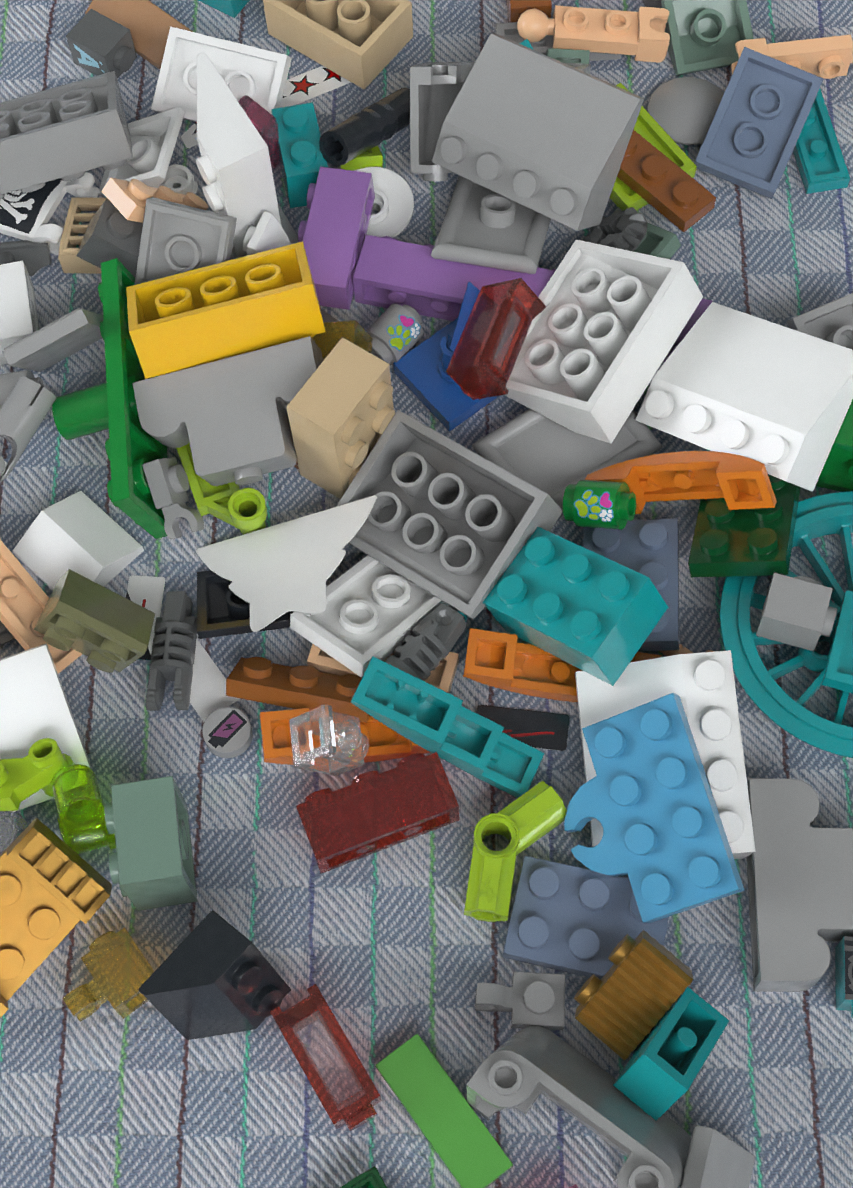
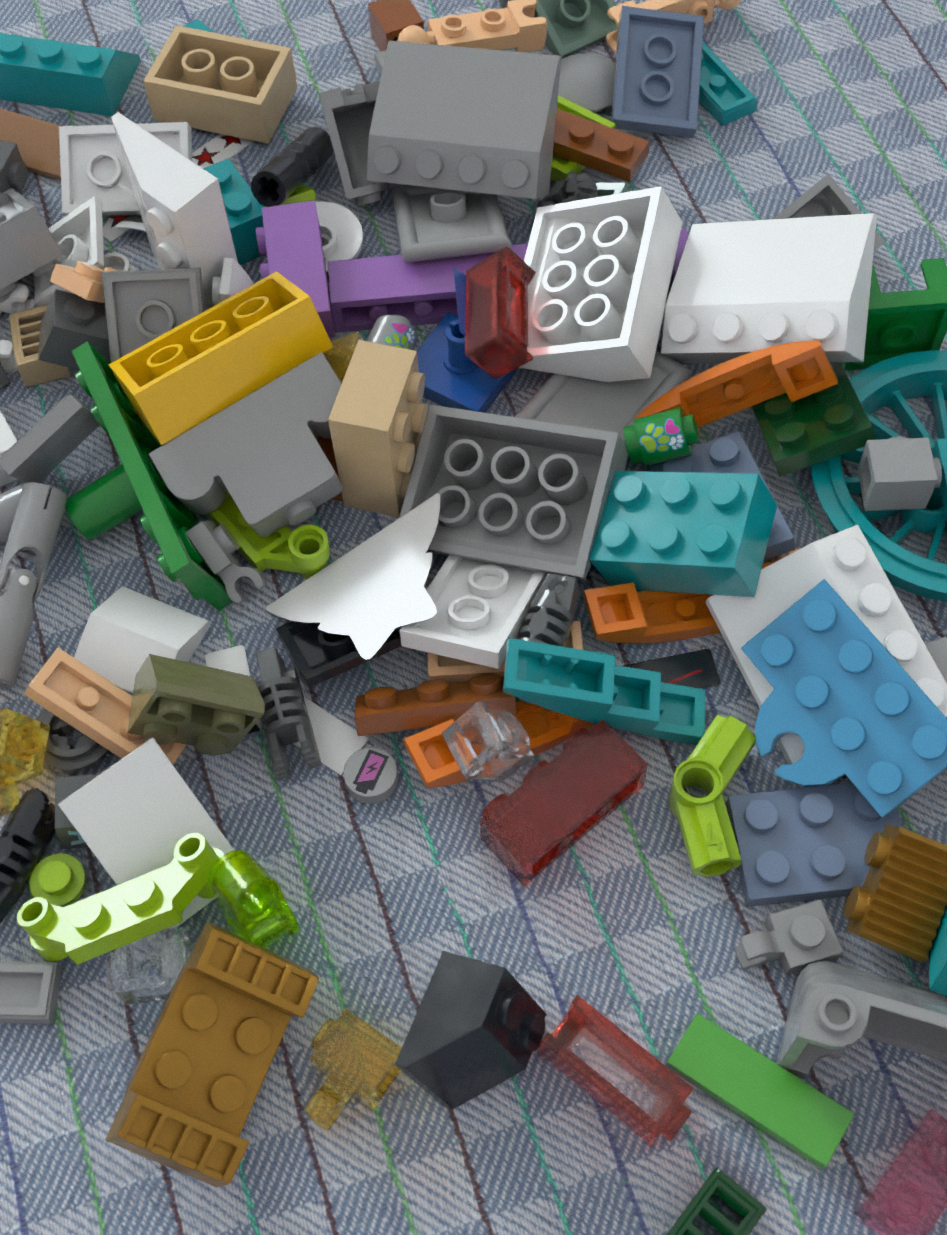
camera: 20 degrees left, 5 degrees down
sand green brick [104,776,198,911] -> none

